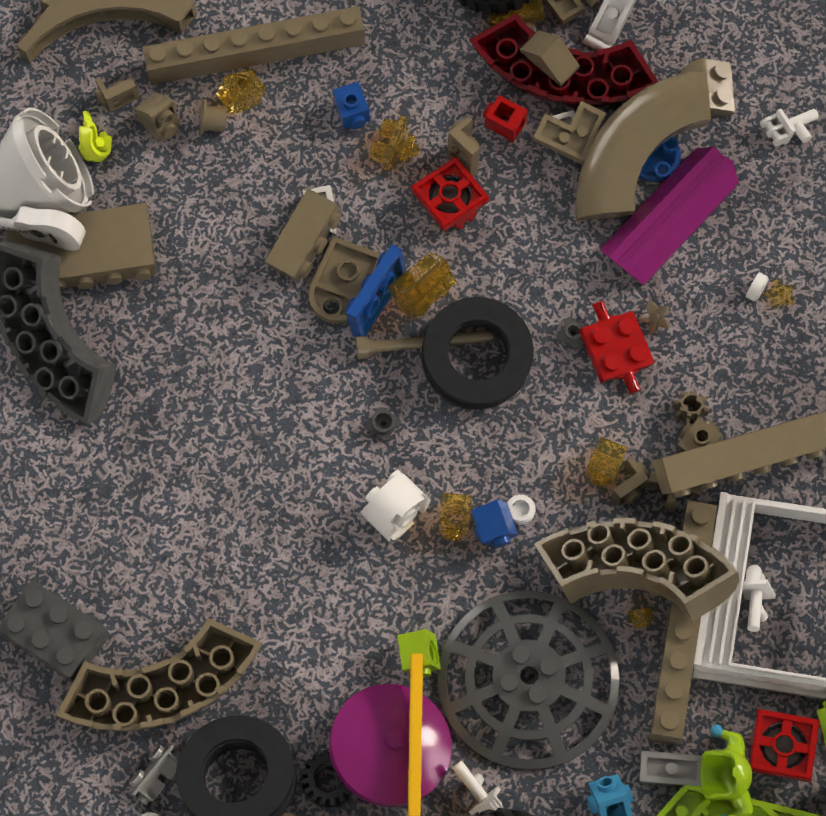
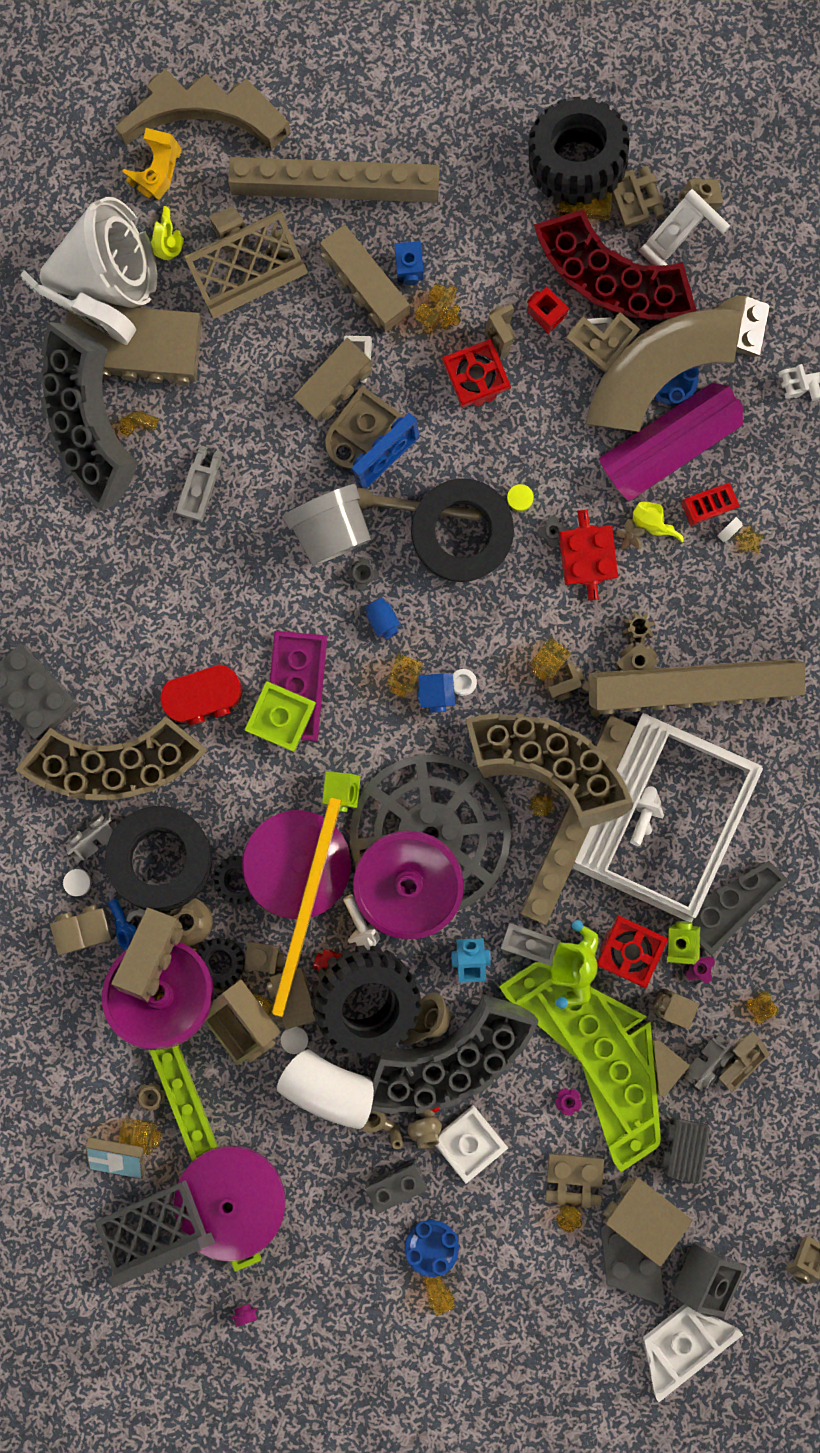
camera: 10 degrees right, 15 degrees up
dark tan bracket [94,77,140,112] -> none
clear yellow brick [217,69,266,114] -> none
white brick [361,470,430,541] -> none
clear yellow brick [388,251,457,319] -> none
dark tan slope [520,30,580,86] -> none
none -> clear yellow arm [119,411,159,435]
none -> yellow tile [122,128,182,200]
none -> red brick [161,664,243,727]
none -> light grey hinge [176,446,223,522]
none -> dark tan fence [184,210,308,319]
none -> lime plate [245,681,316,752]
none -> magenta tile [270,631,328,741]
none -> light grey piece [282,484,371,566]
none -> dark tan brick [320,224,410,333]
none -> magenta dish [353,831,464,939]
none -> blue brick [365,598,401,640]
none -> neon yellow tile [507,484,534,512]
none -> neon yellow piece [633,502,684,542]
none -> red slope [681,482,740,527]

